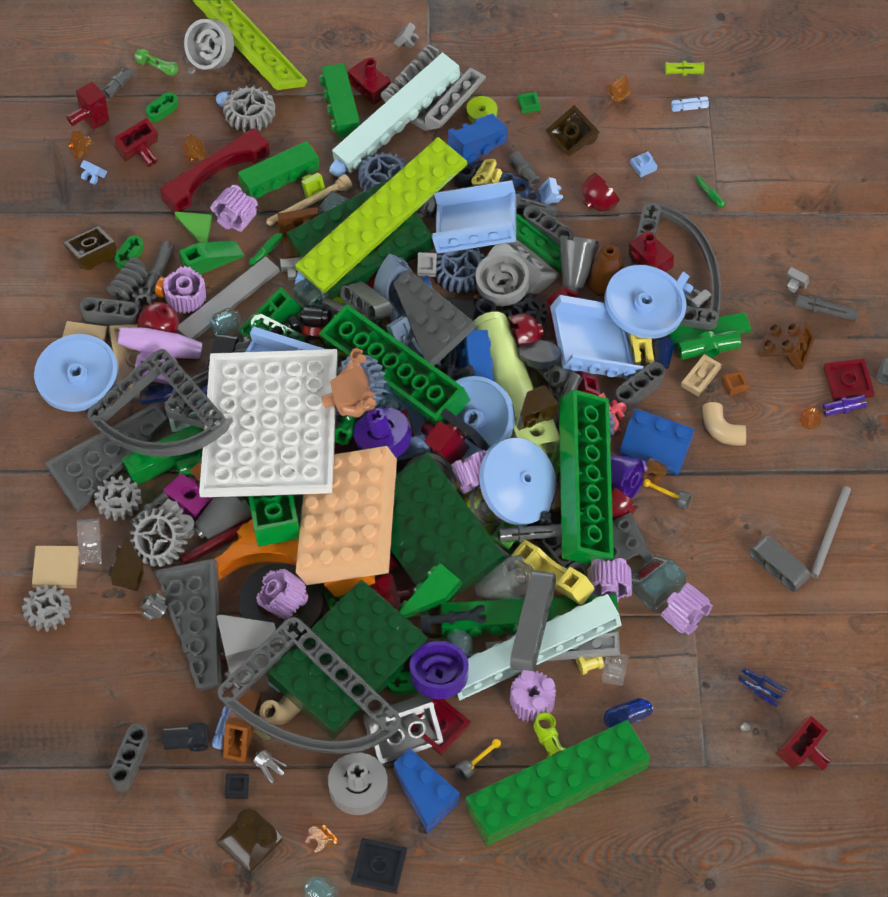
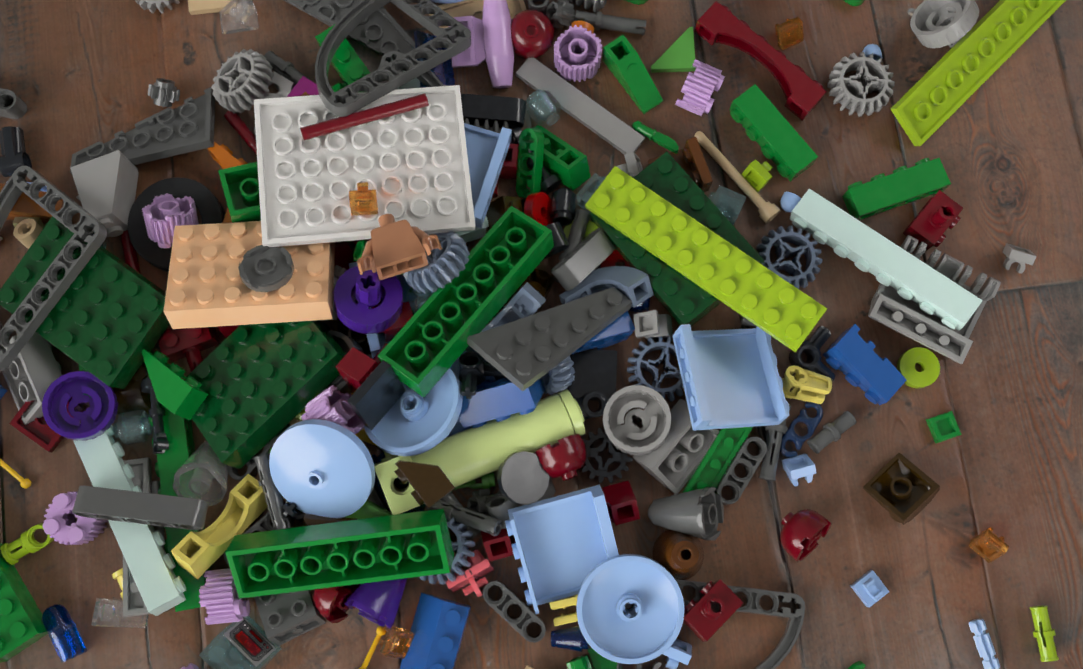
camera: 85 degrees right, 20 degrees up
light grey gear [94,476,142,521] -> none
dark brown slope [109,538,144,591] -> none
none -> dark grey tile [238,245,294,292]
none -> dark red piece [300,93,429,141]
none -> clear orange tile [349,182,378,216]

